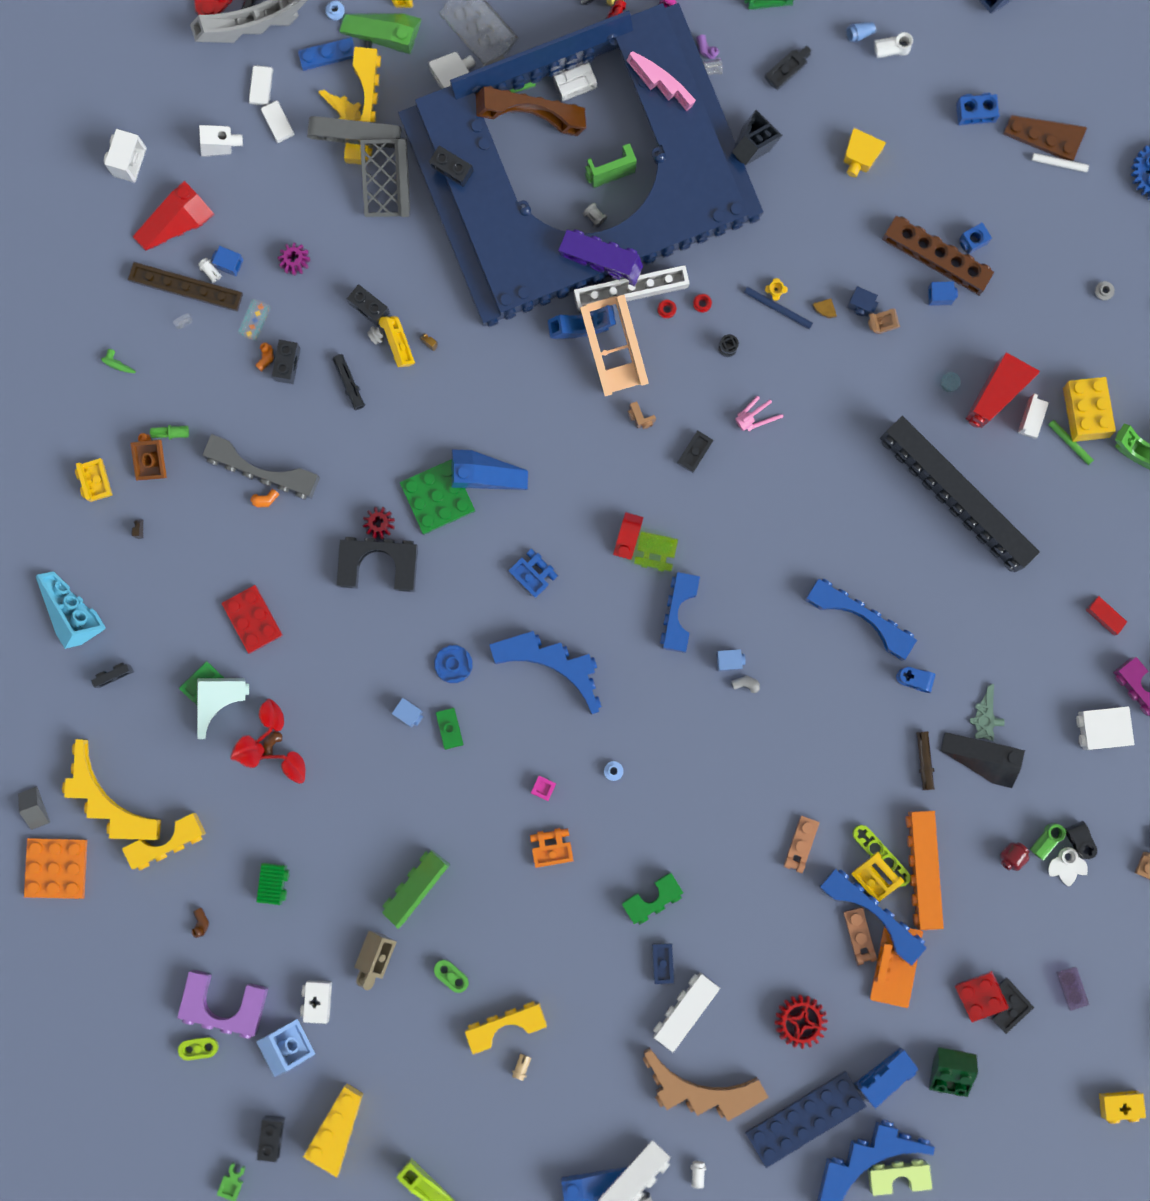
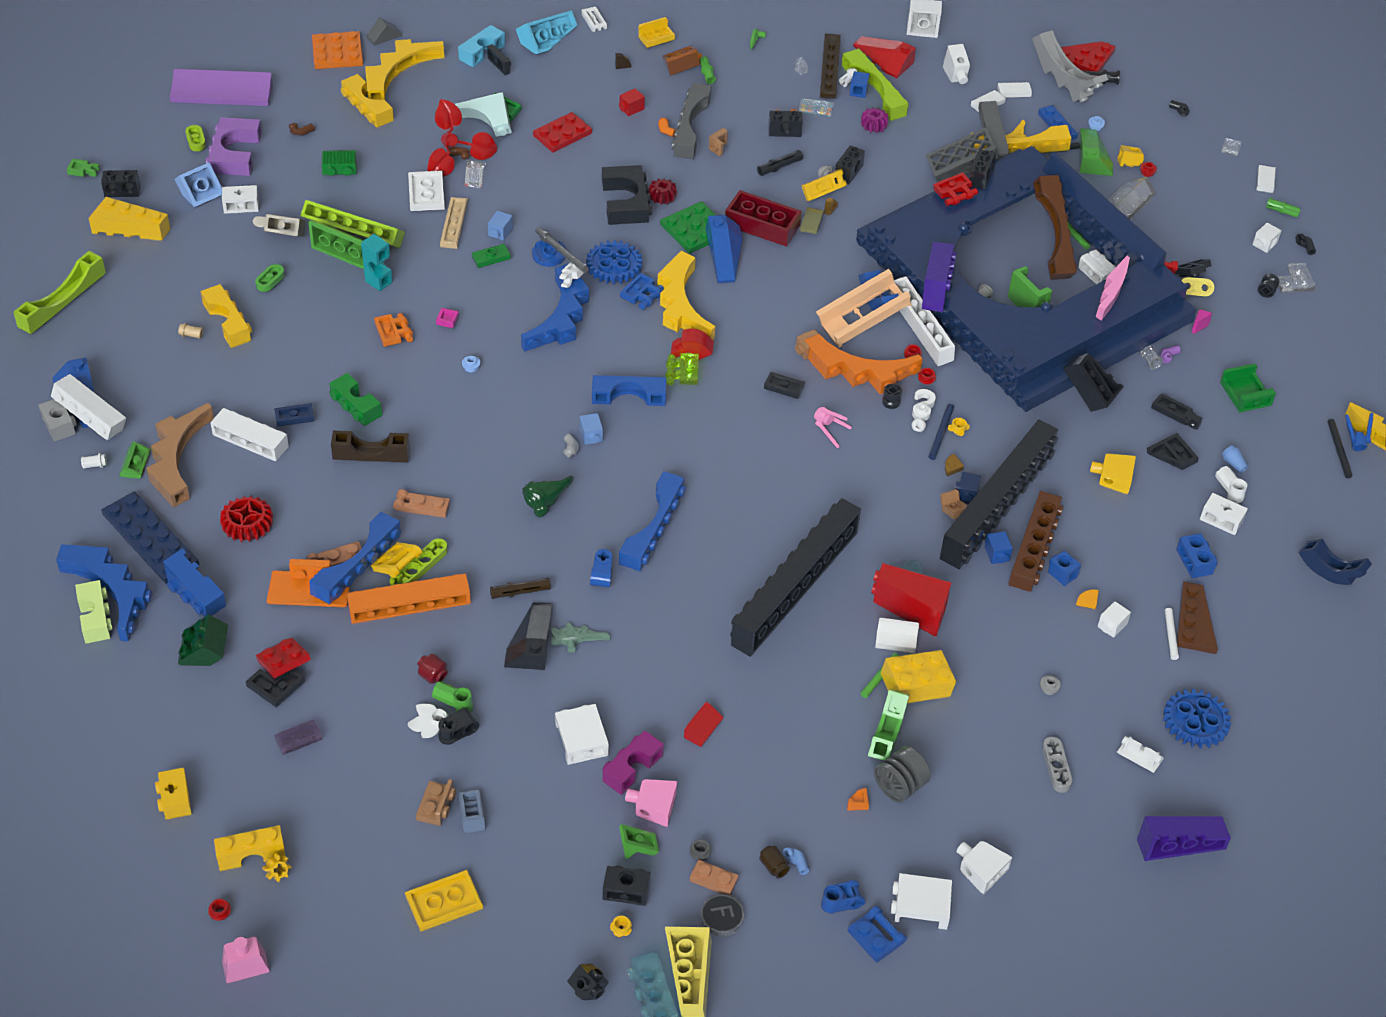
camera: 80 degrees right, 35 degrees down
none -> bright green slope [119,441,151,479]
none -> medium lavender arch [170,69,273,106]
none -> lime brick [300,200,405,248]
none -> dark brown arch [331,430,410,463]
none -> teal arch [361,234,393,291]
none -> white plate [408,171,445,211]
none -> tan tile [440,197,468,249]
none -> medium azure arch [458,25,505,67]
none -> clear slope [465,160,487,188]
none -> dark green hair [522,475,574,517]
none -> flat silver bar [535,227,588,273]
none -> white plate [560,262,586,288]
none -> white tile [581,7,607,32]
none -> blue gear [586,240,642,285]
none -> red brick [619,88,645,116]
none -> yellow arch [657,251,716,340]
none -> medium nougat bracket [709,128,728,156]
none -> dark red brick [725,190,802,247]
none -> olive slope [800,208,824,234]
none -> orange arch [804,334,923,395]
none -> lime arch [841,49,909,121]
none -> white piece [911,389,936,432]
none -> red plate [933,173,978,206]
none -> black brick [939,419,1058,570]
none -> light orange tile [1076,590,1099,609]
none -> white brick [1098,602,1131,638]
none -> black wing [1147,433,1198,470]
none -> white brick [1200,493,1248,535]

